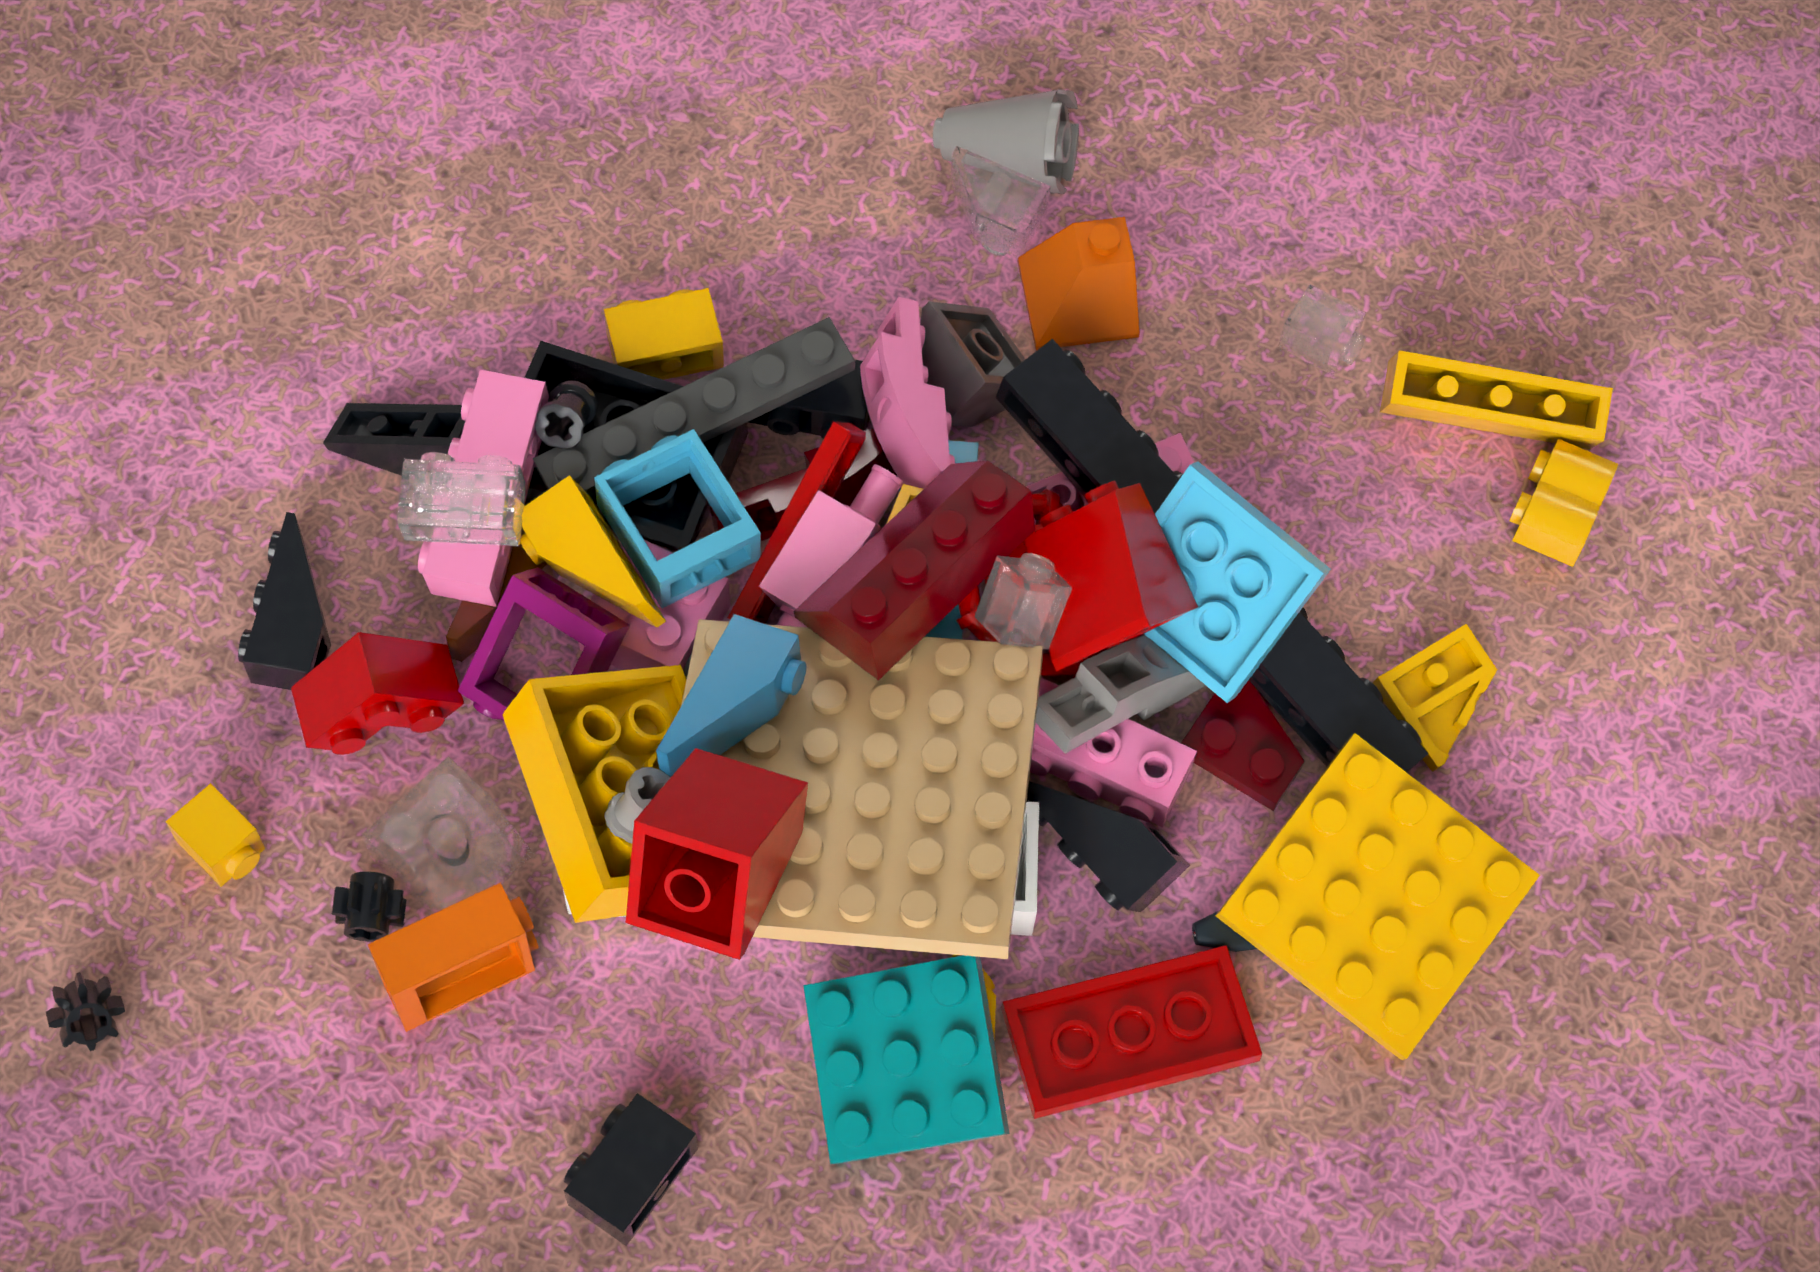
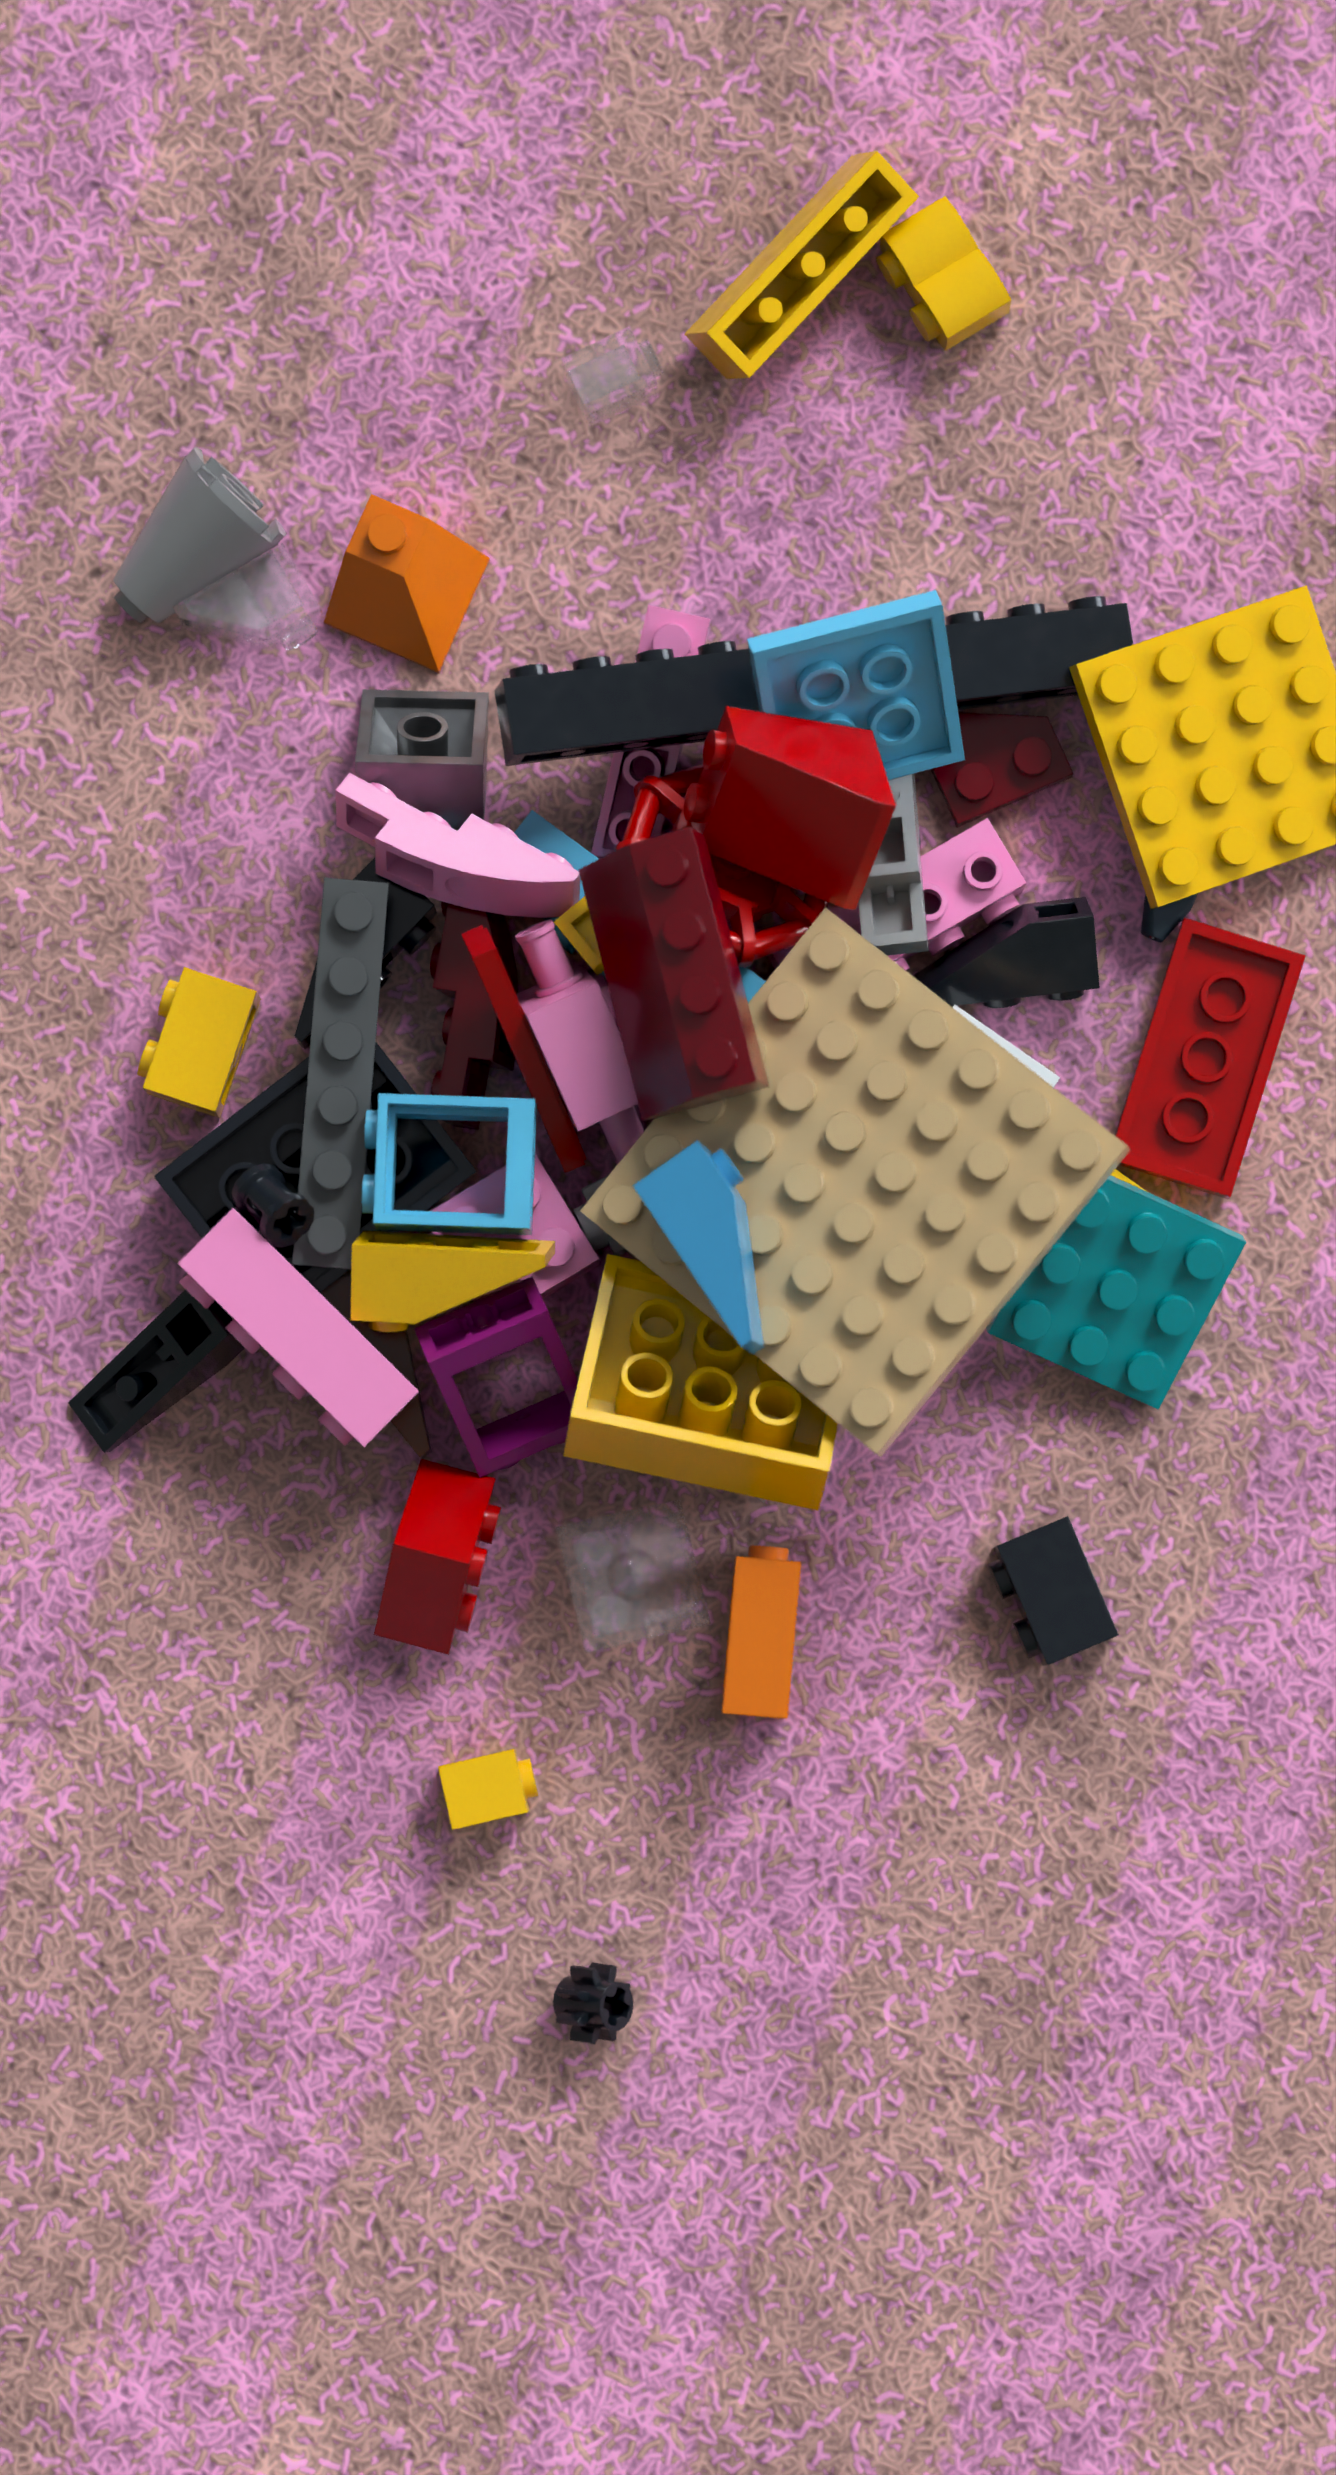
camera: 55 degrees left, 20 degrees up
black slope [238,512,331,690] -> none
black gear [331,872,407,942] -> none
clear brick [397,452,526,546] -> none
light grey bush [604,767,671,843] -> none
red slope [625,748,808,960] -> none
clear brick [974,553,1072,649] -> none
yellow wing [1372,624,1498,772] -> none

